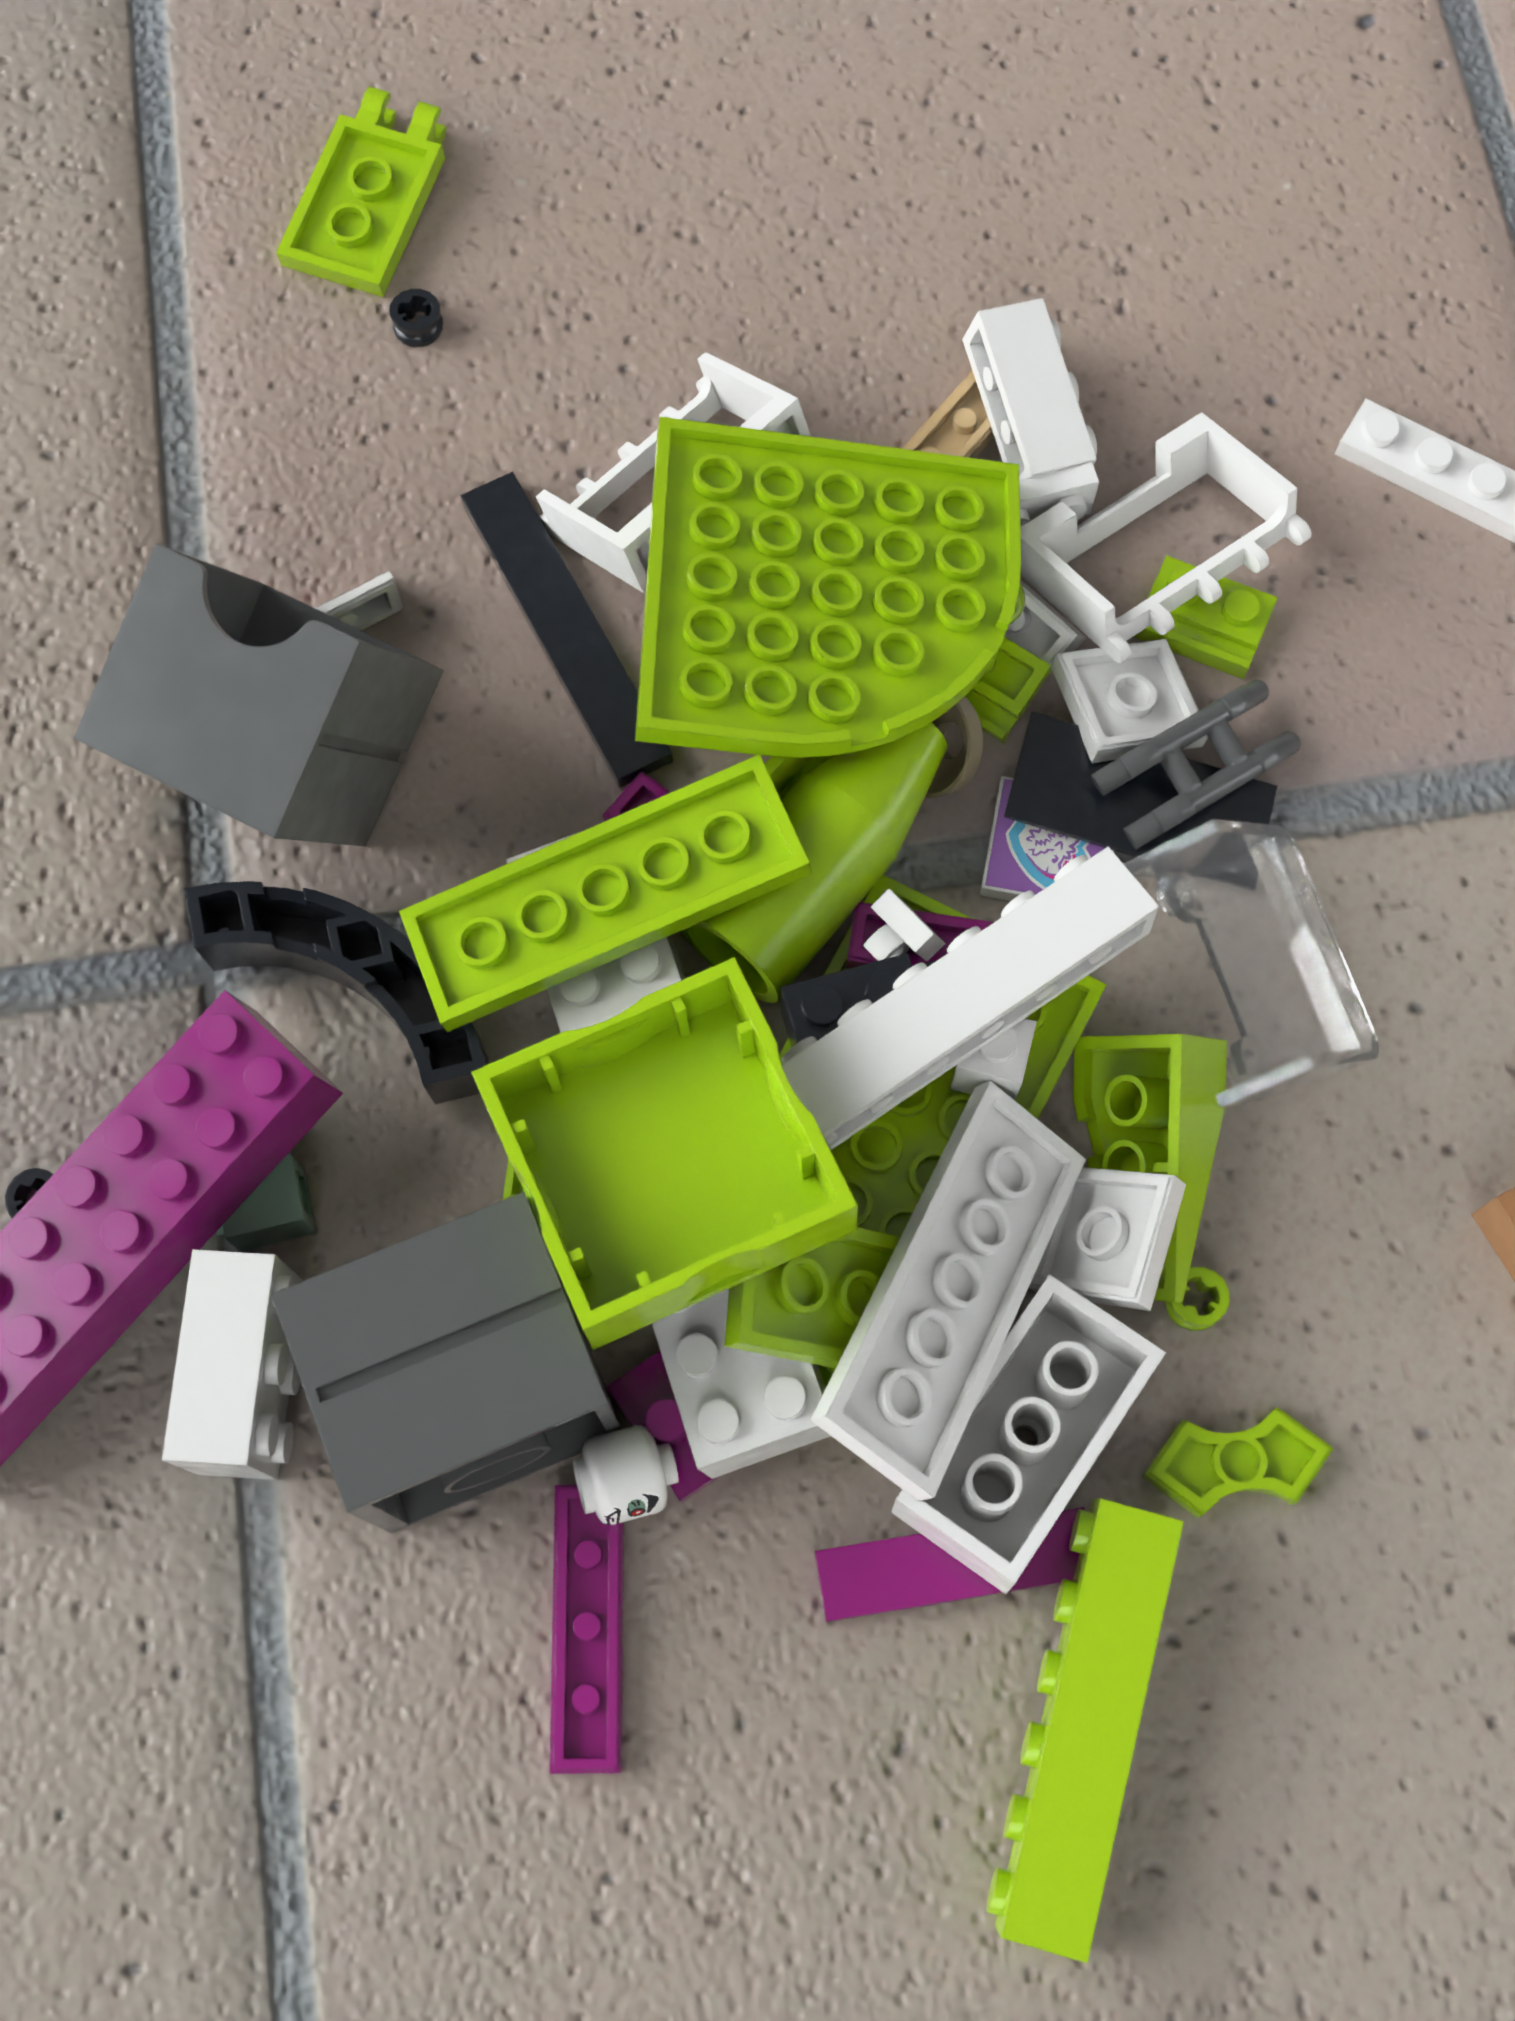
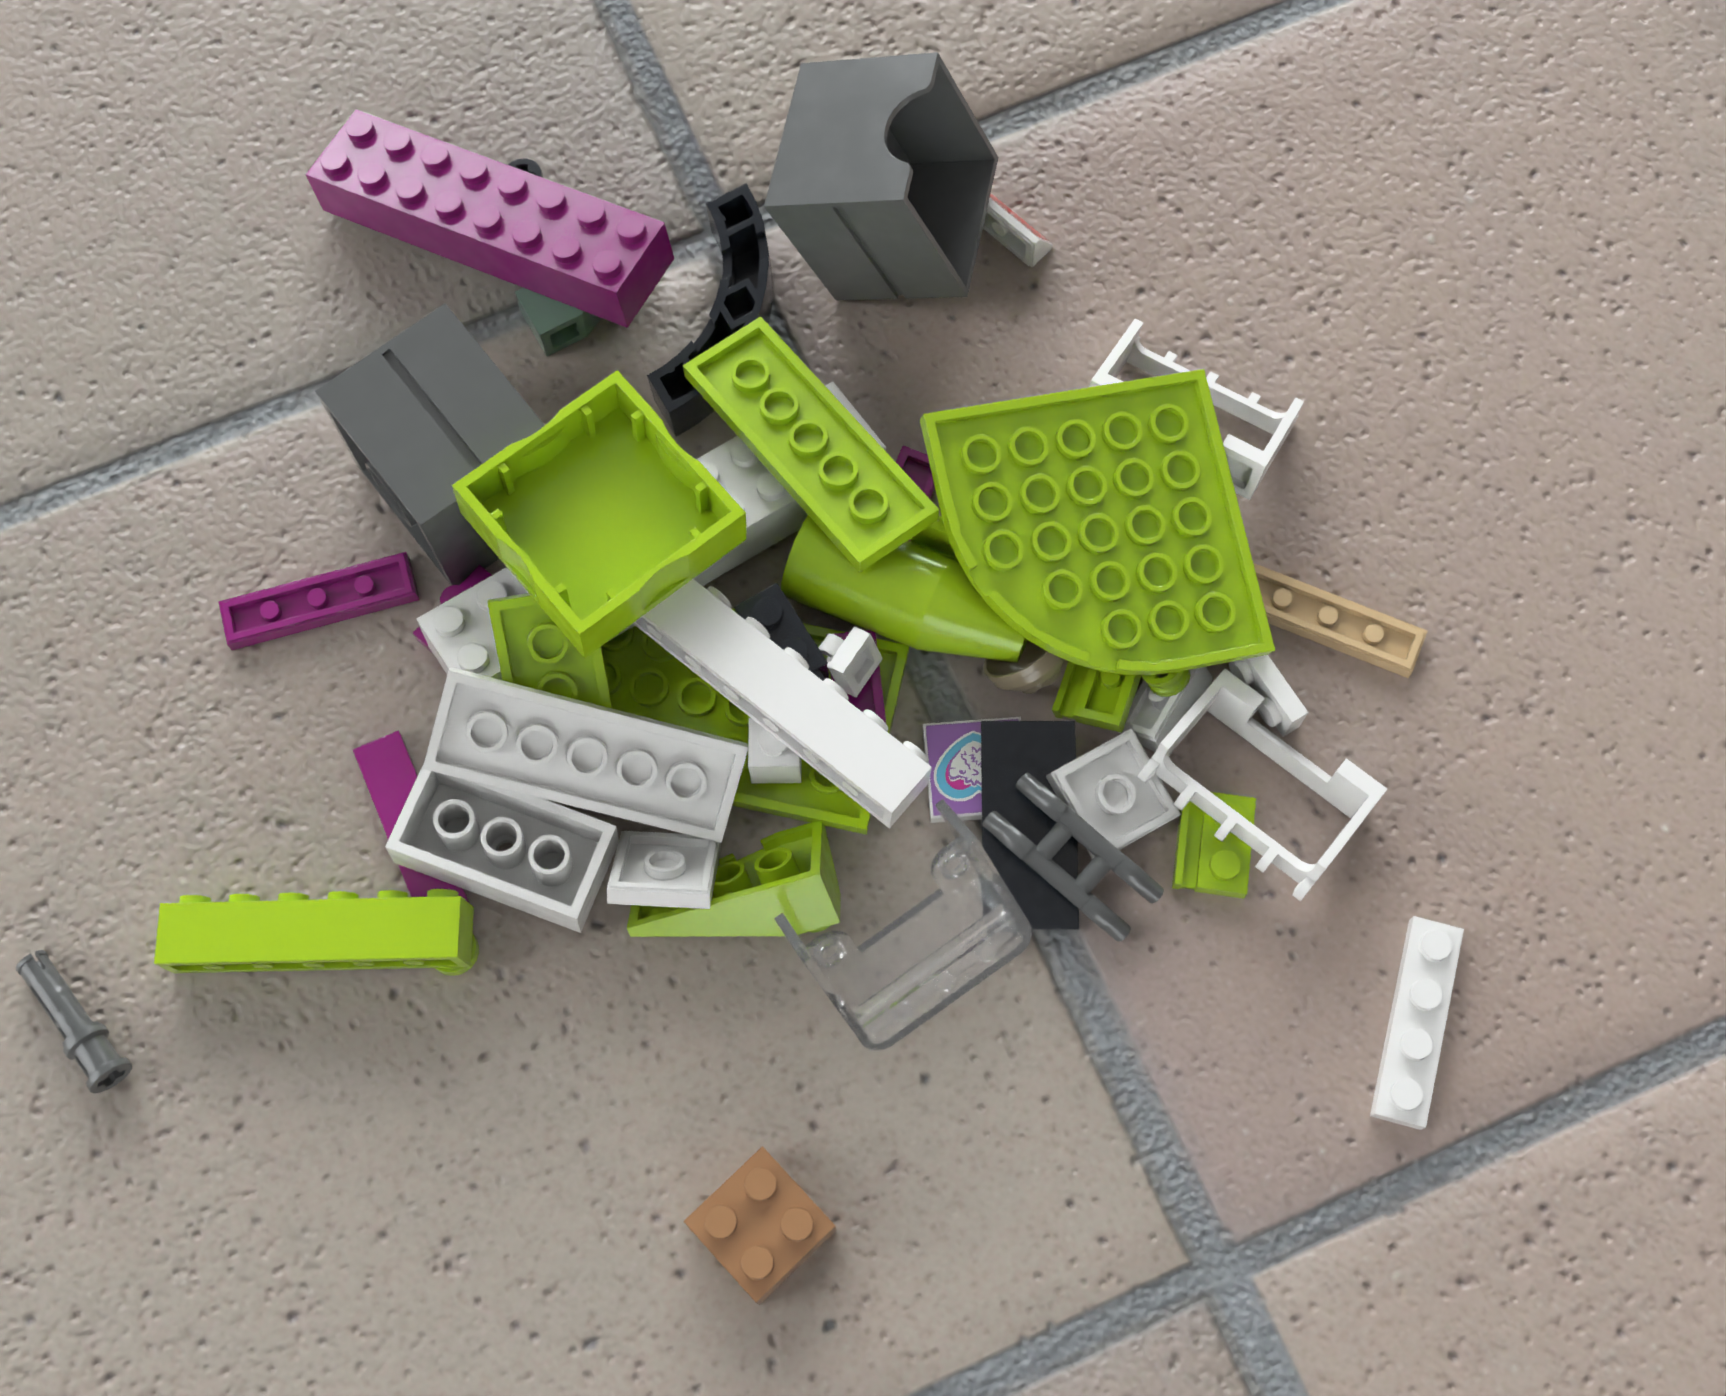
camera: 75 degrees right, 0 degrees up
white brick [162,1249,303,1480] -> none
lime tile [276,86,447,298] -> none
black bush [389,289,443,347] -> none
black tile [460,471,673,788] -> none
white head [573,1425,679,1525] -> none
white brick [962,298,1097,480] -> none
lime tile [1141,1407,1334,1518] -> none
lime bush [1165,1267,1230,1331] -> none

